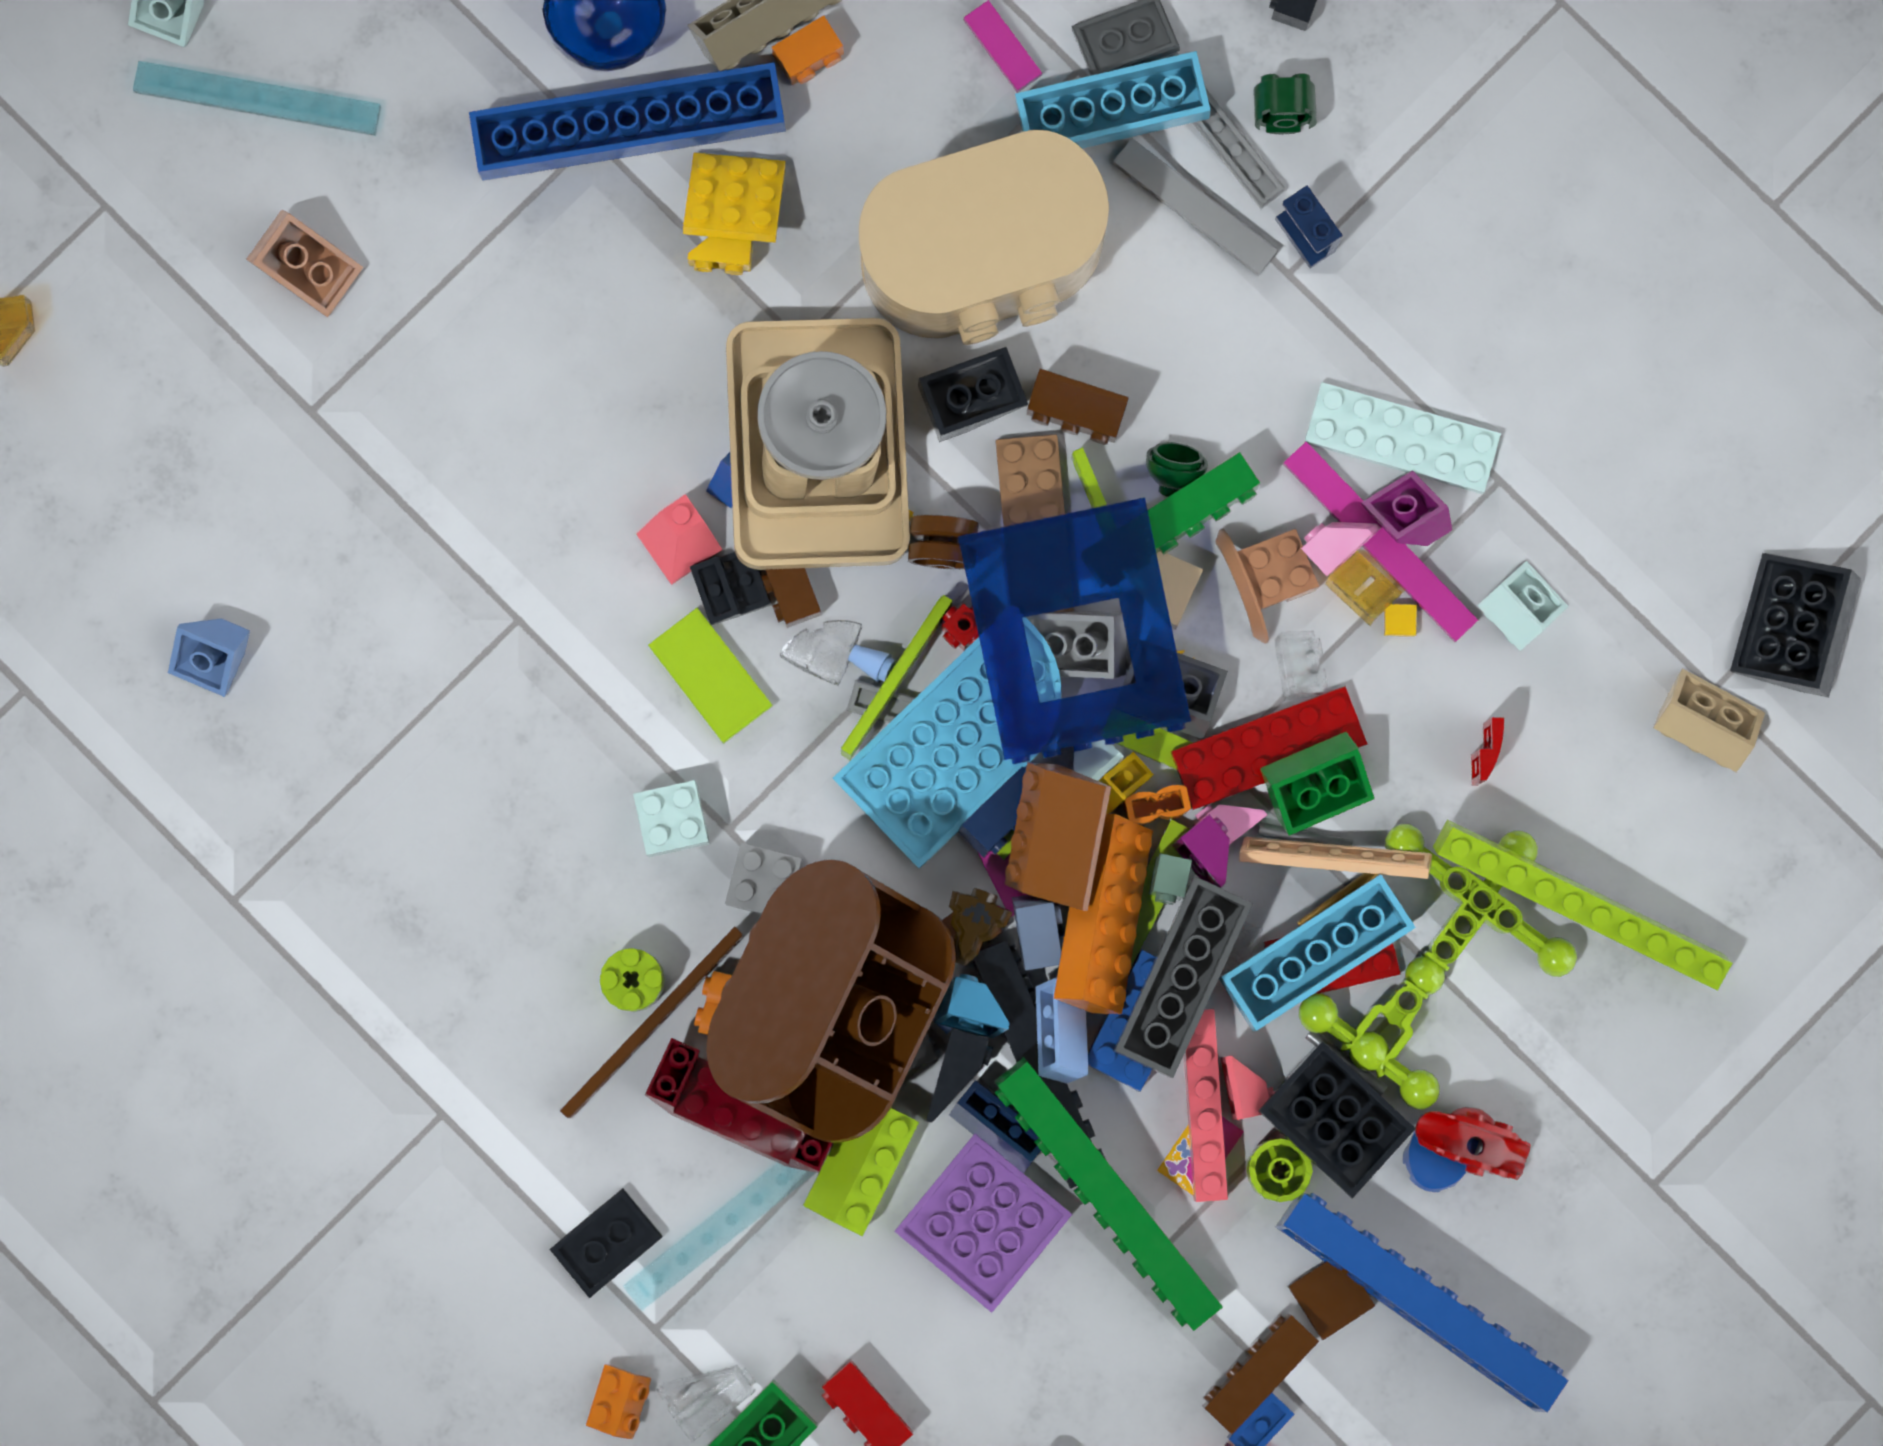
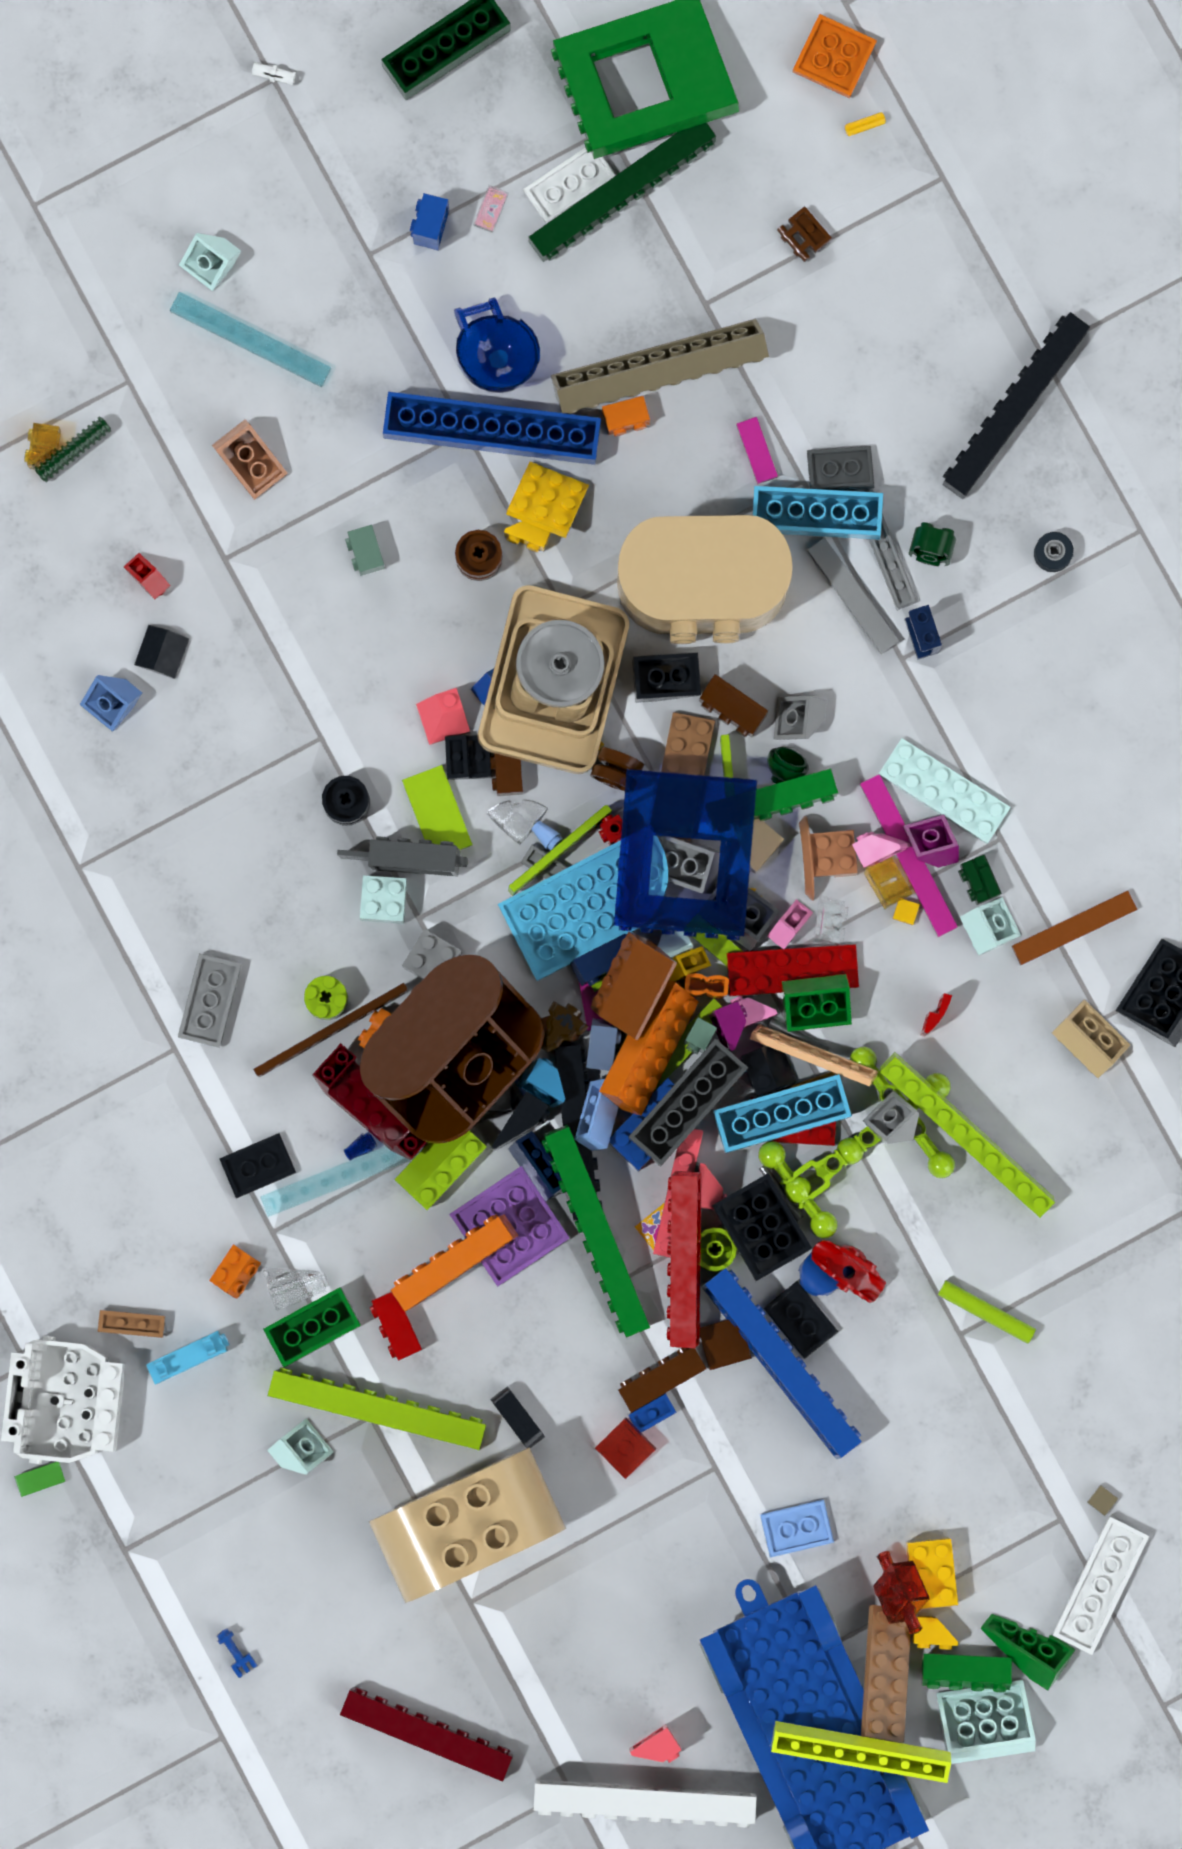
camera: 15 degrees right, 0 degrees up
none -> dark green piece [34,416,111,483]
none -> red slope [124,553,171,600]
none -> black slope [134,625,189,679]
none -> light grey plate [178,953,242,1048]
none -> black wheel [322,776,370,826]
none -> dark grey piece [337,836,468,877]
none -> clear blue cone [344,1132,377,1161]
none -> sand green brick [345,524,385,576]
none -> orange brick [391,1214,519,1312]
none -> reddish brown wheel [455,529,503,581]
none -> red brick [667,1171,701,1348]
none -> black slope [740,1046,796,1097]
none -> black tile [763,1281,838,1359]
none -> bright pink slope [767,899,813,949]
none -> light grey slope [774,696,827,740]
none -> light grey slope [863,1091,919,1145]
none -> lime piece [938,1280,1036,1344]
none -> dark green brick [958,854,1002,905]
none -> dark orange tile [1011,891,1138,966]
none -> black wheel [1034,532,1074,573]

